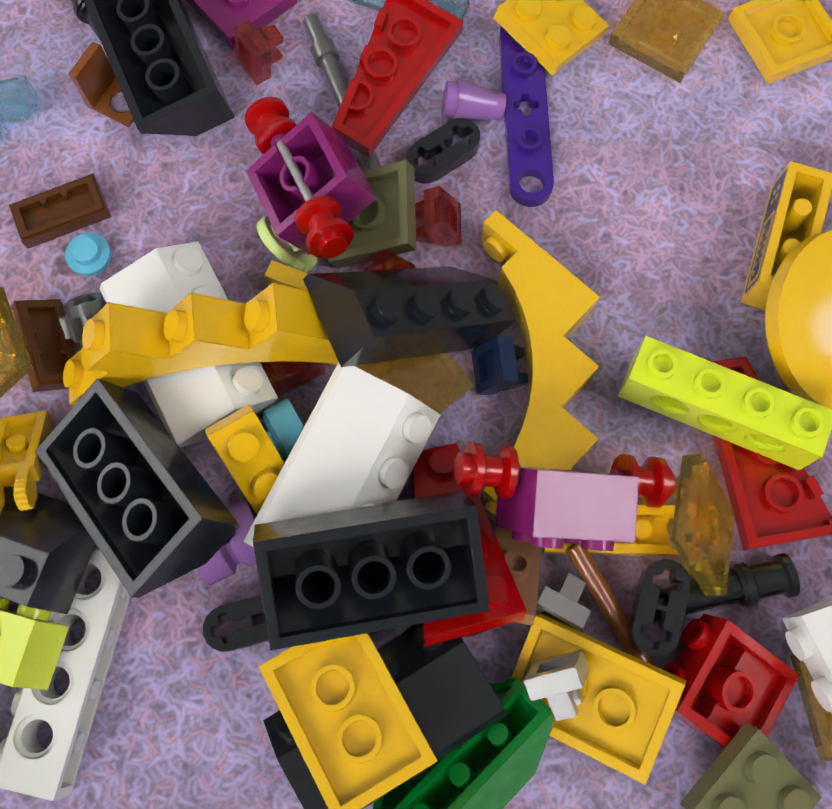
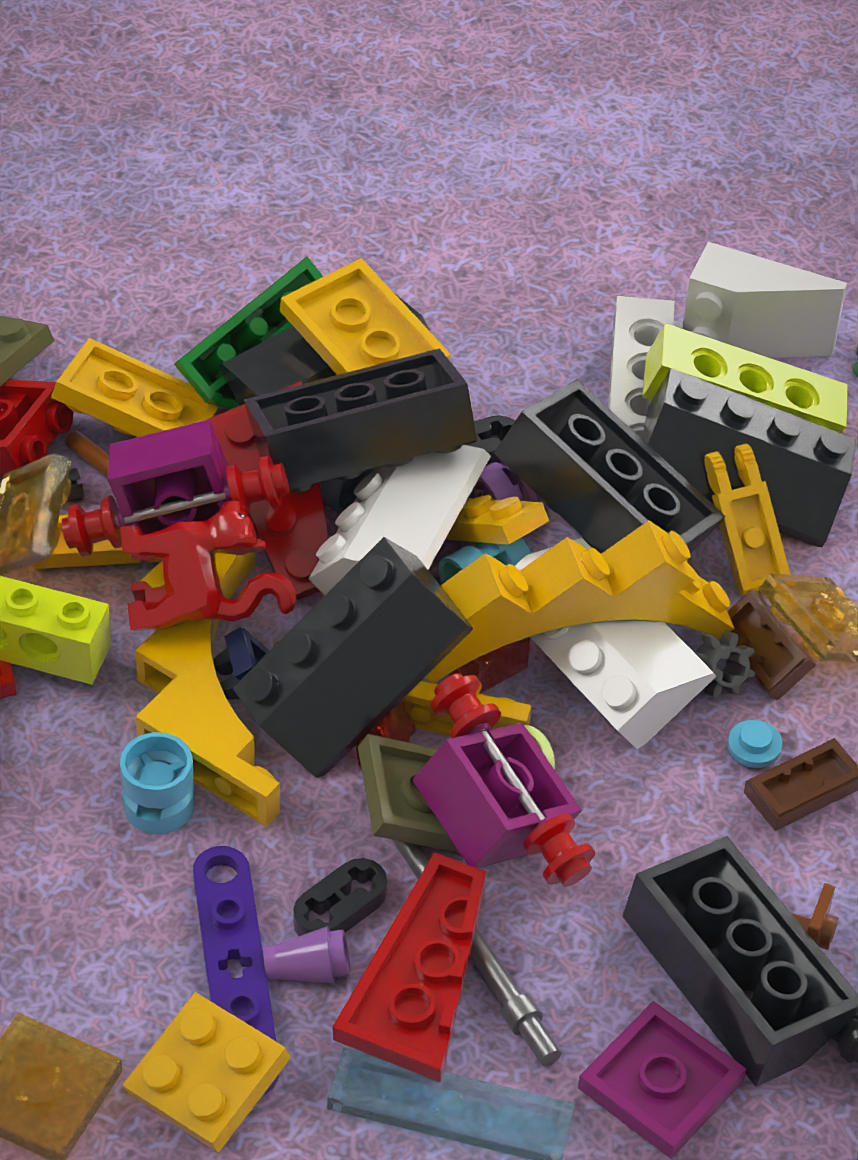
camera: 170 degrees right, 25 degrees down
clear red tile [234,20,283,86] -> none
clear red tile [415,186,462,246] -> none
tile [523,649,589,721] -> none
black beam [628,559,690,657] -> none
none -> red animal [120,501,296,631]
none -> medium azure wheel [120,732,195,834]

